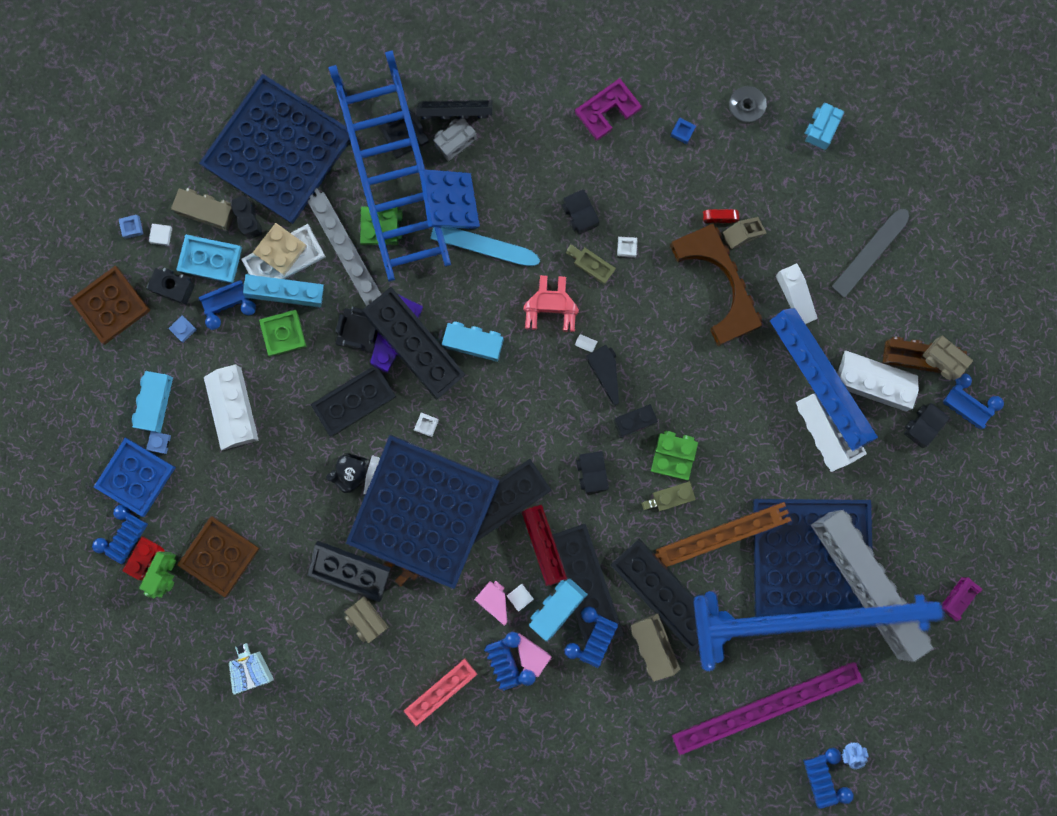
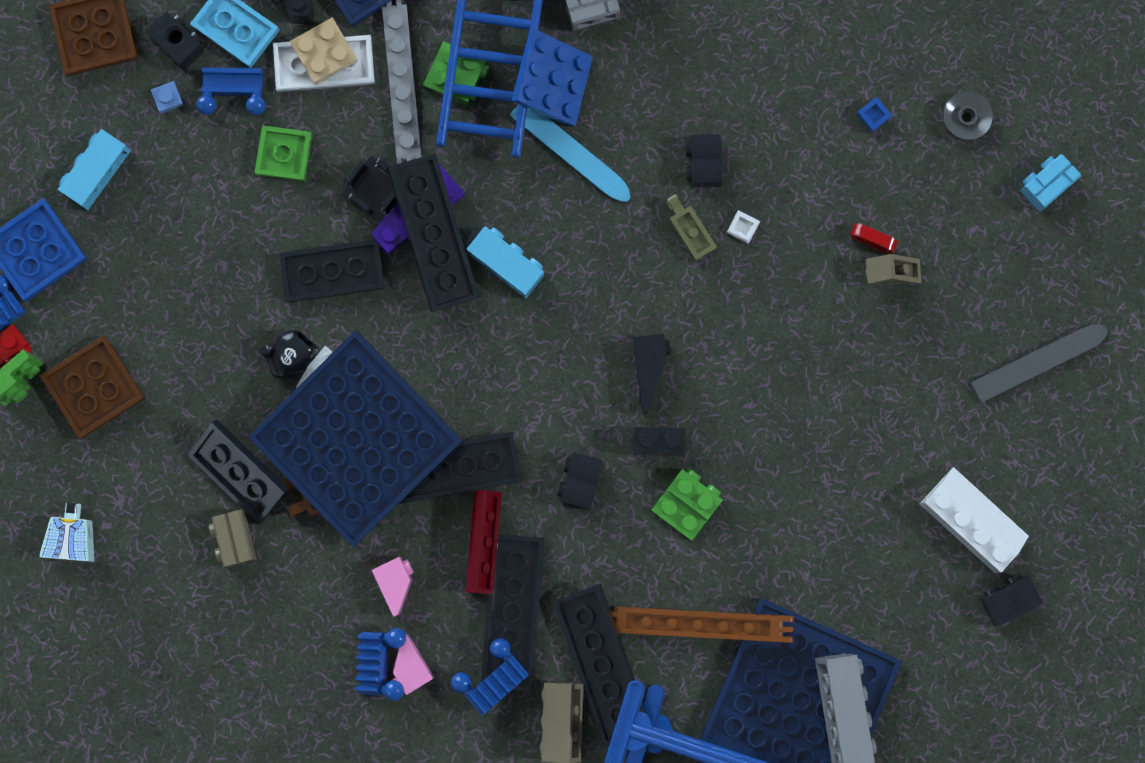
camera: 20 degrees right, 0 degrees up
medium blue plate [146,431,171,454] -> none
white slope [204,364,259,450] -> none
medium azure brick [243,274,323,307] -> none
coral plate [404,659,477,726] -> none
white tile [414,413,439,437] -> none
white tile [507,584,534,611] -> none
coral connector [523,275,579,332] -> none
medium azure brick [529,579,588,641] -> none
magenta plate [575,78,642,141] -> none
white tile [575,334,597,352] -> none
olive plate [642,481,696,512] -> none
reddish brown arch [670,224,762,347] -> none
blue brick [770,308,878,451] -> none
white slope [776,264,817,324] -> none
white slope [796,393,867,472] -> none
reddish brown brick [883,337,967,374] -> none
dark tan brick [923,336,973,380] -> none
blue gear [943,373,1004,429] -> none

